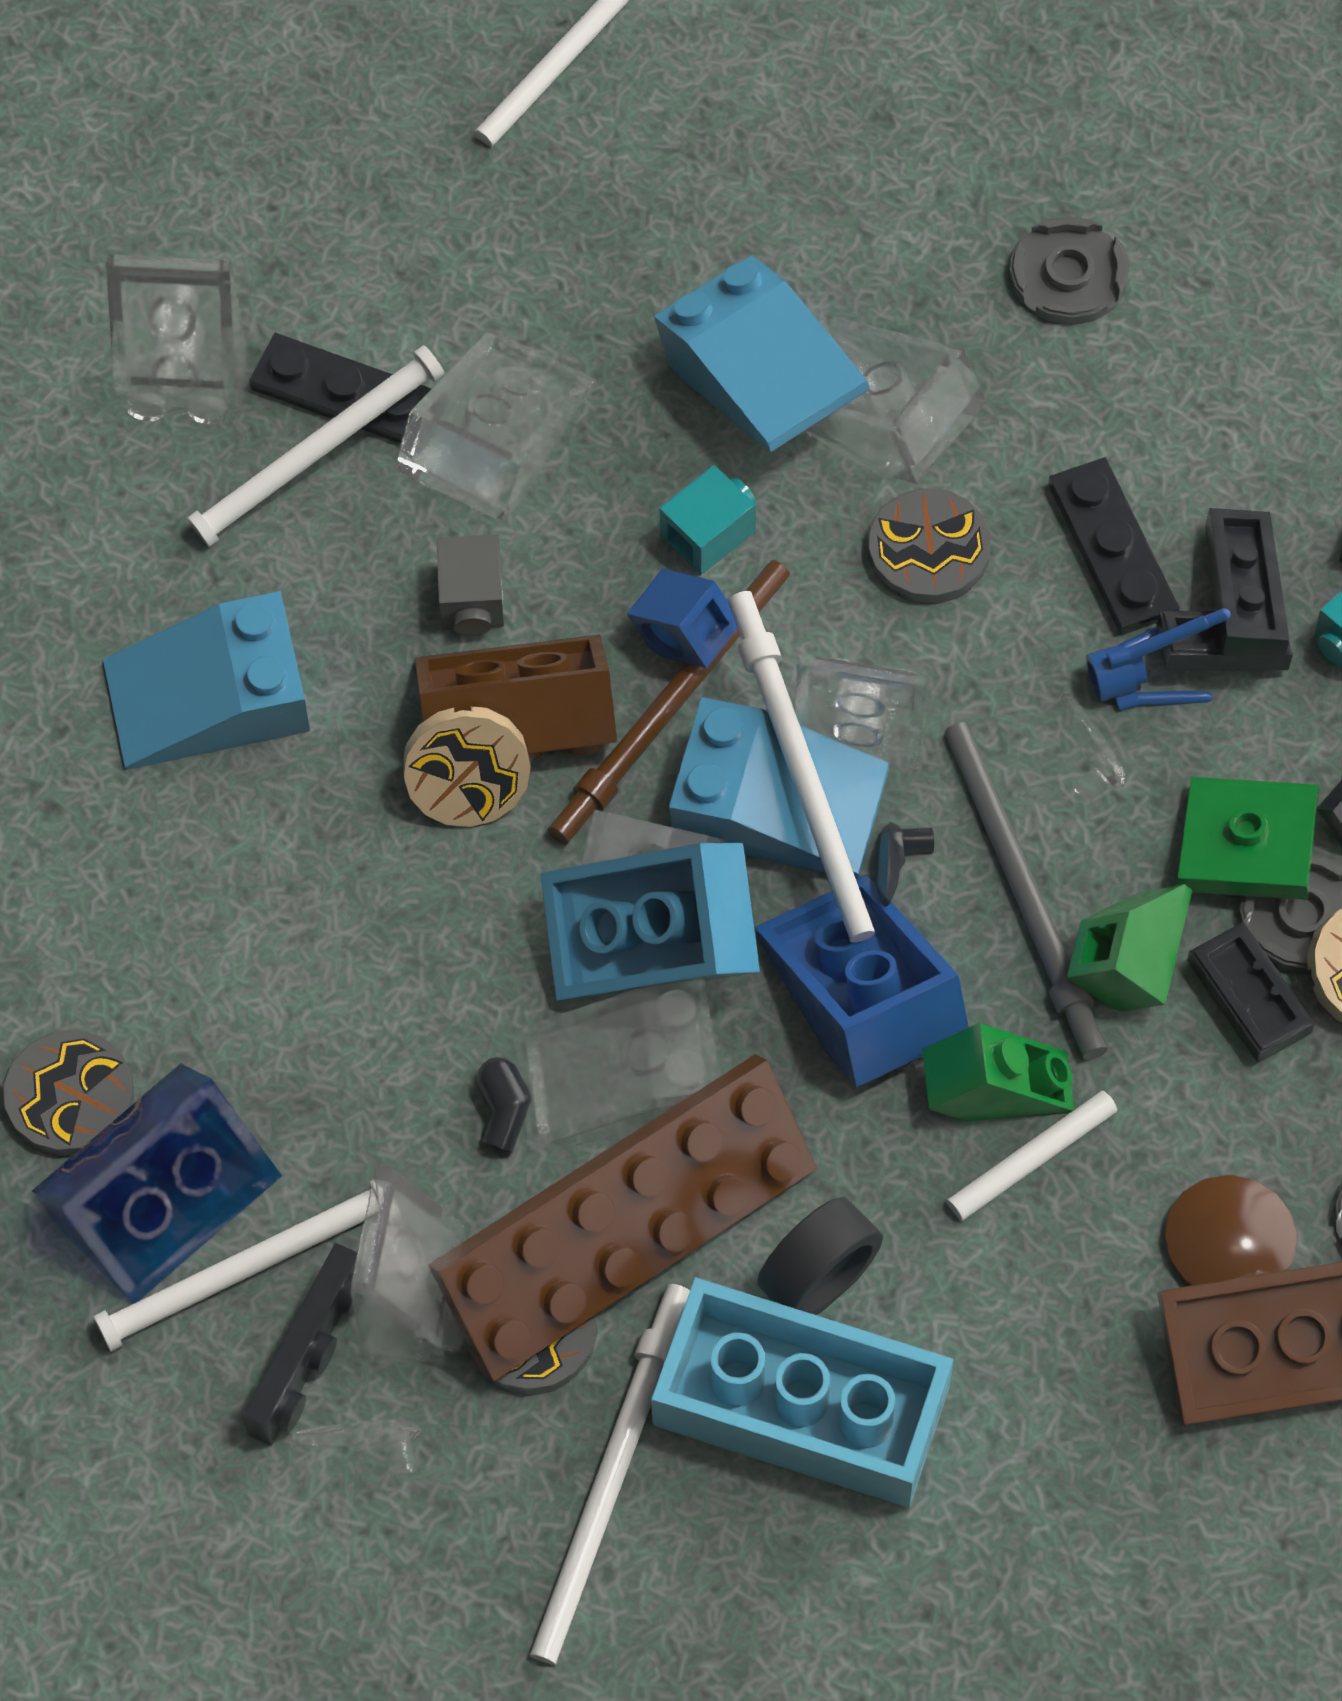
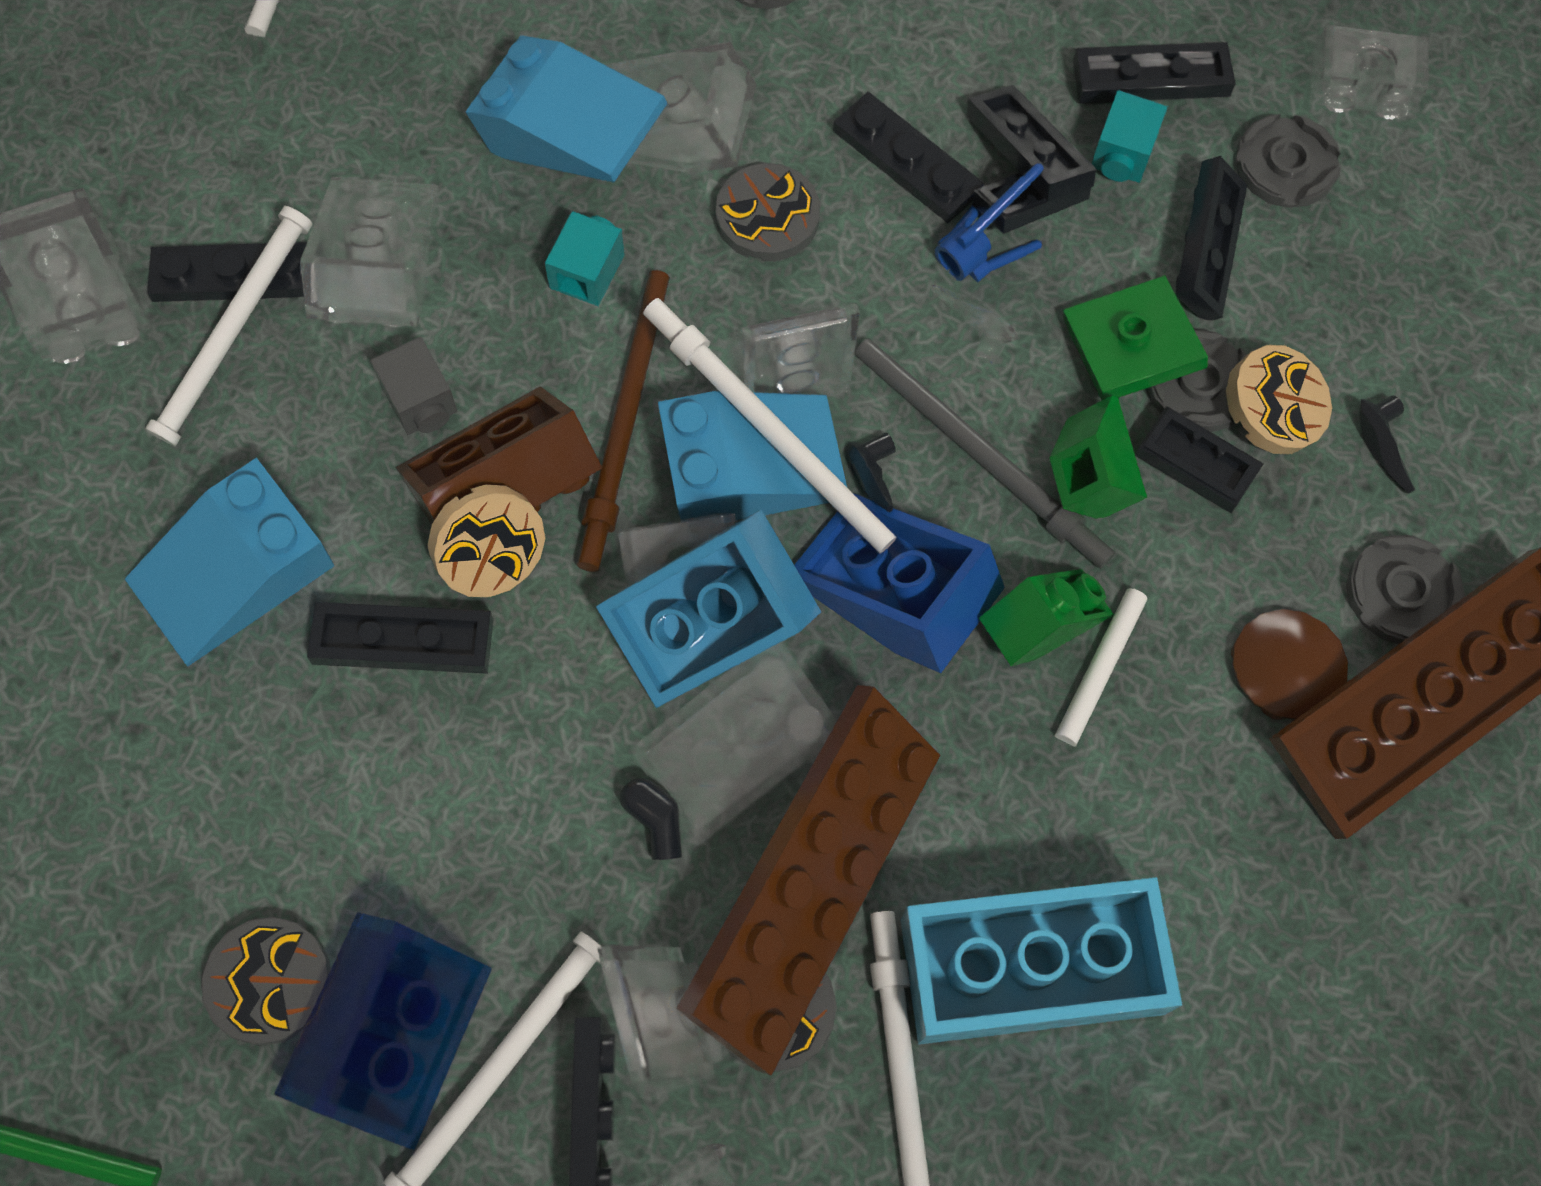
camera: 30 degrees left, 5 degrees up
blue brick [627,569,737,668] -> none
black tyre [757,1197,884,1315] -> none
none -> black plate [307,602,494,674]

